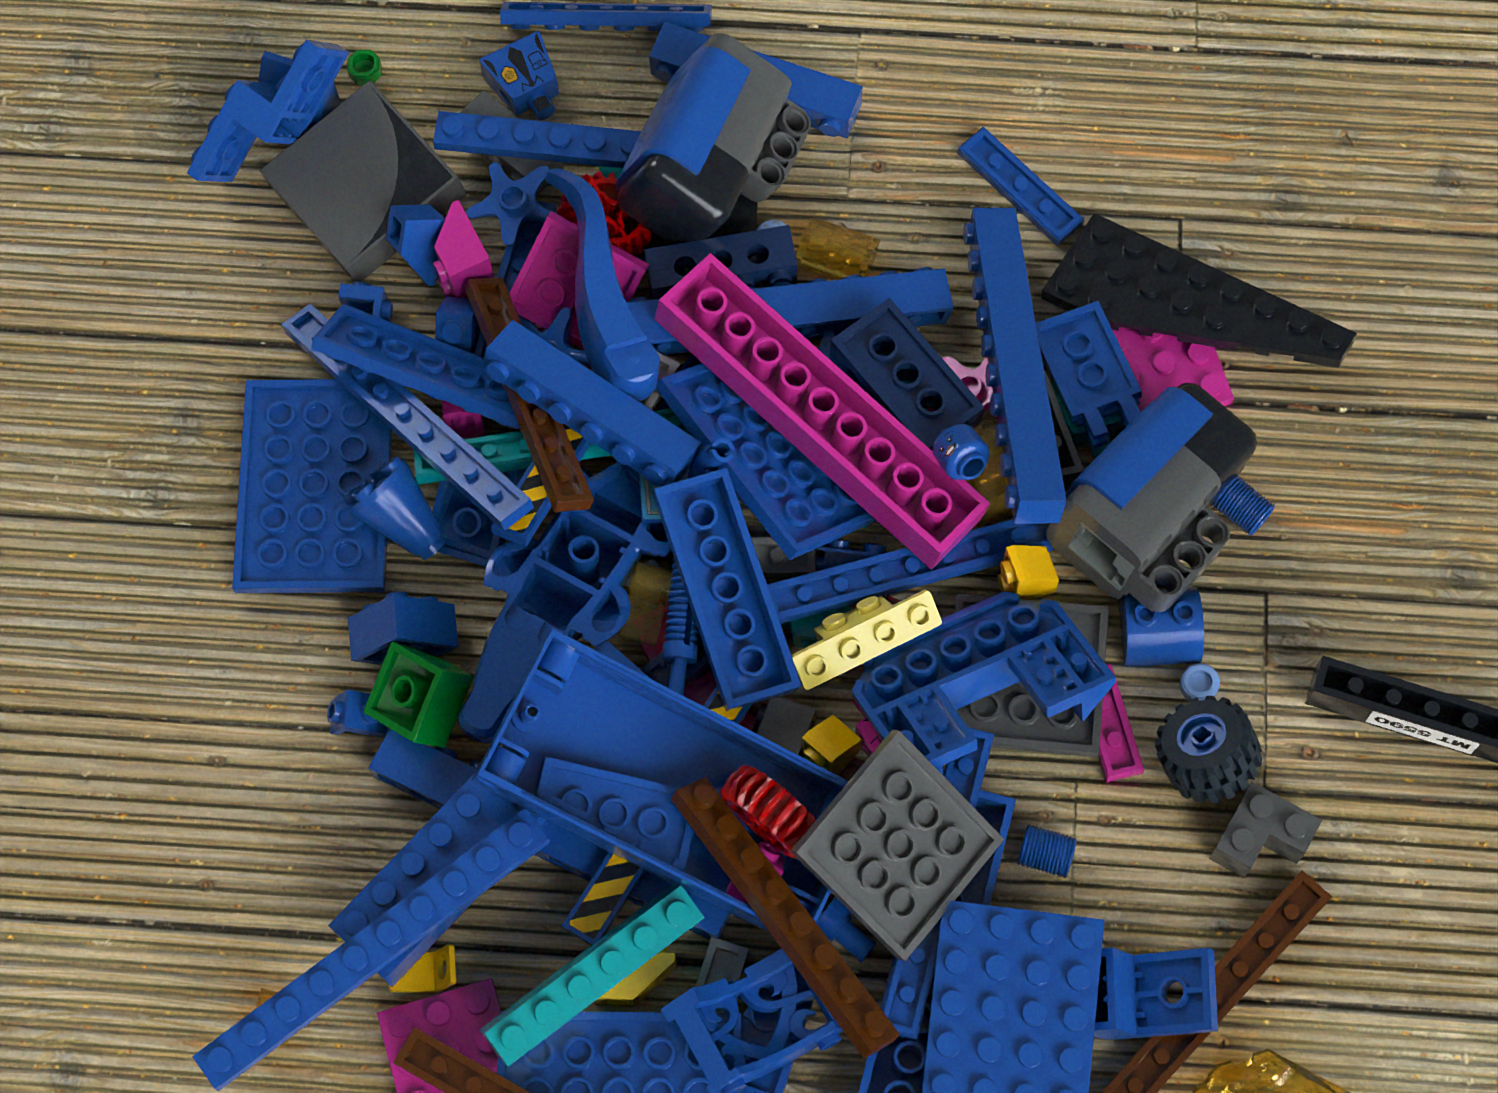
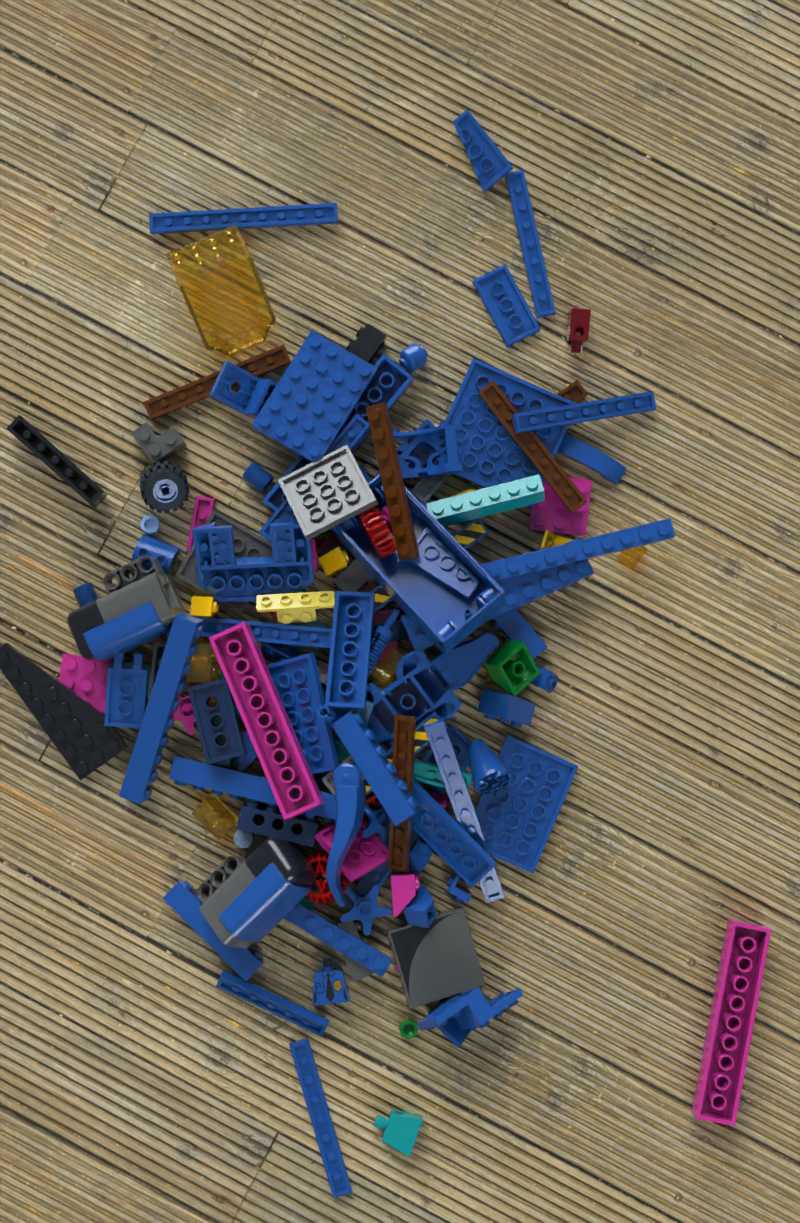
camera: 165 degrees left, 15 degrees up
blue head [932,424,990,480] -> none
blue tile [957,127,1084,246] -> none

